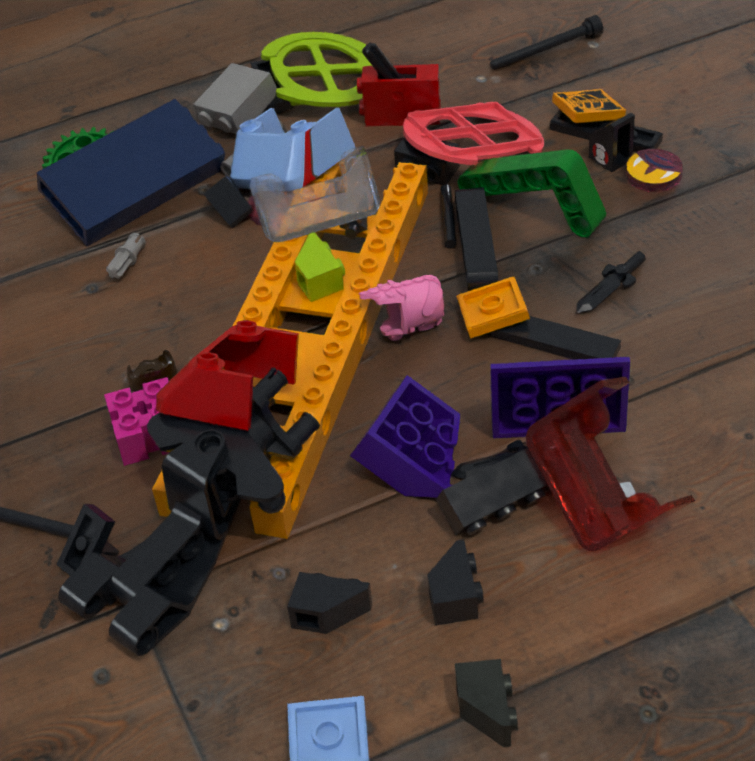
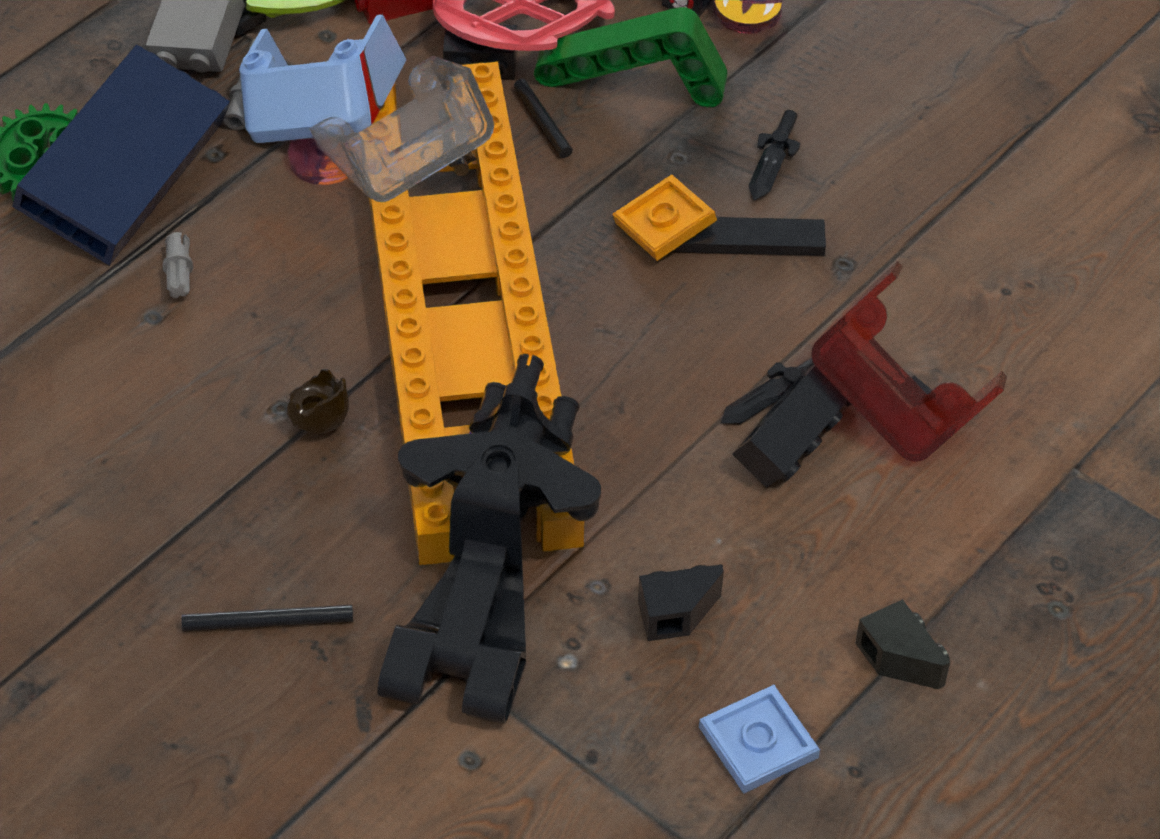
camera: 30 degrees left, 5 degrees up
black slope [56,504,119,576] -> none
dark pink brick [104,377,170,466] -> none
red windscreen [156,320,299,430] -> none
black slope [204,176,254,229] -> none
lime slope [295,232,345,302] -> none
dark purple wedge [350,375,460,498] -> none
bright pink helmet [359,275,444,341] -> none
black slope [427,539,484,626] -> none
black beam [455,187,498,291] -> none
dark purple slope [490,357,630,439] -> none

